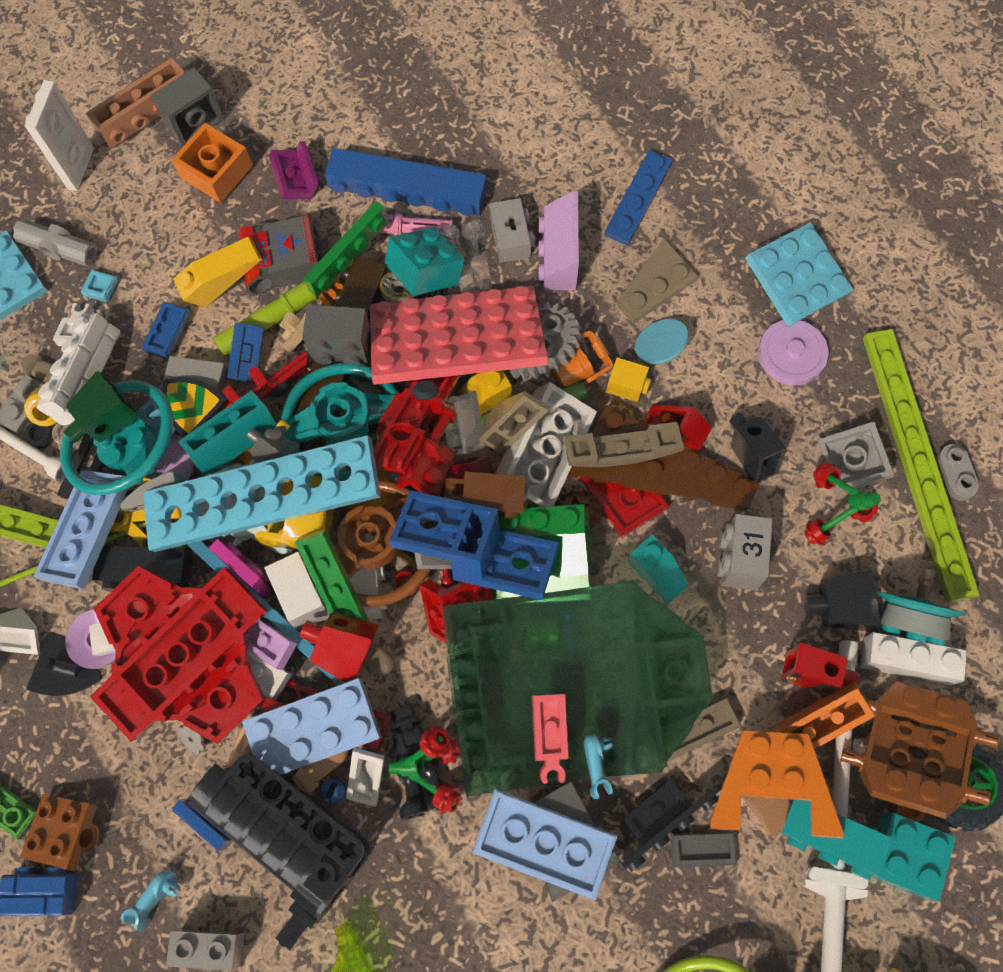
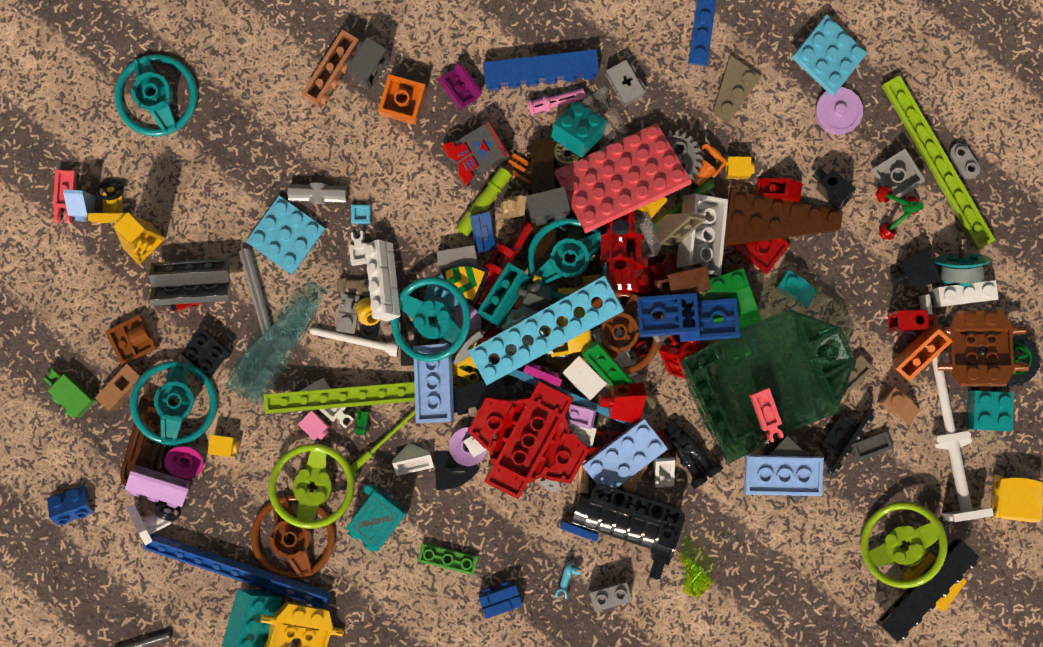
camera: 20 degrees left, 15 degrees up
dark orange plate [20,794,99,871] -> none
white plate [25,80,94,191] -> none
dark green torso [63,371,138,443] -> none
blue plate [141,301,191,360] -> none
yellow slope [173,237,262,307] -> none
green plate [303,201,388,297] -> none
blue hinge [320,778,346,804] -> none
red plant [389,726,462,815] -> none
lavender slope [538,191,579,290] -> none
dark tan slope [563,422,684,467] -> none
medium azure piece [584,733,613,800] -> none
medium azure piece [635,319,689,364] -> none
orange wing [710,730,843,839] -> none
light grey brick [716,514,772,591] -> none
teal brick [782,800,893,881] -> none

